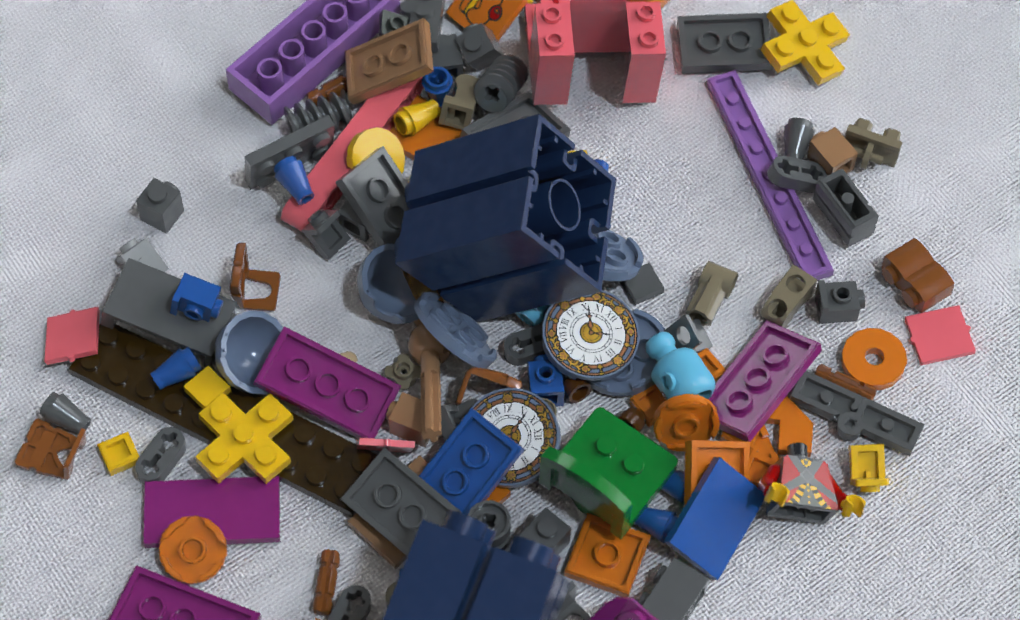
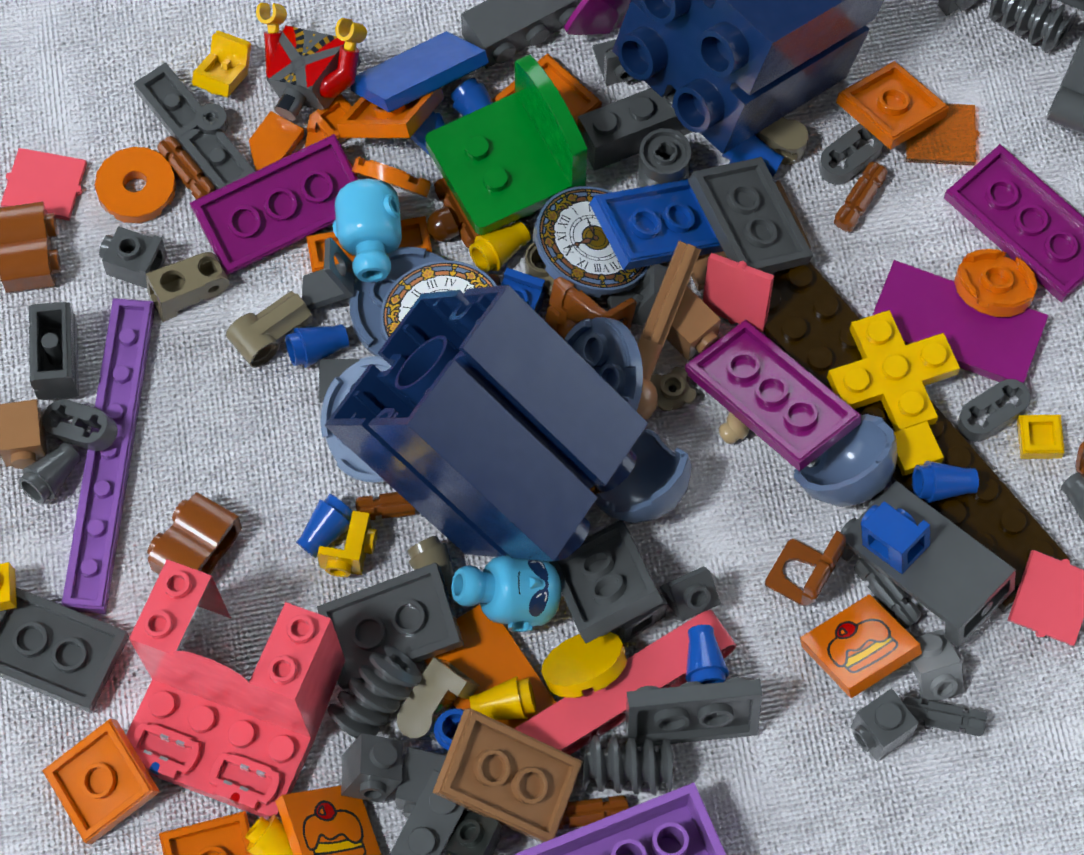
camera: 155 degrees left, 5 degrees up
none -> dark orange brick [147,492,242,575]
none -> blue cone [285,324,349,368]
none -> yellow cone [469,221,531,273]
none -> orange tile [800,594,922,698]
none -> dark grey axle [902,696,987,736]

